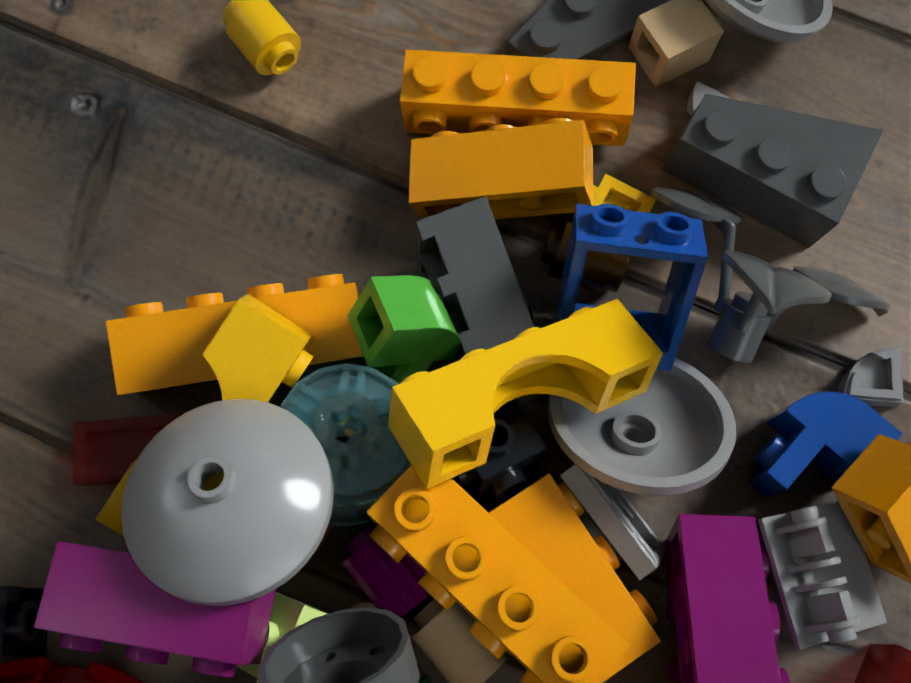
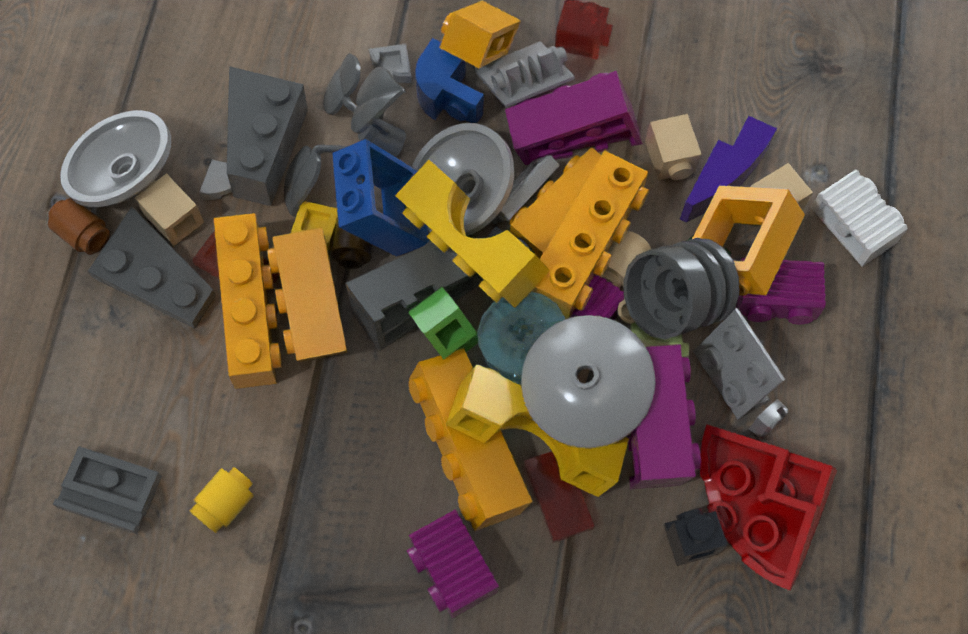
camera: 100 degrees left, 5 degrees down
none -> magenta brick [406,510,499,618]

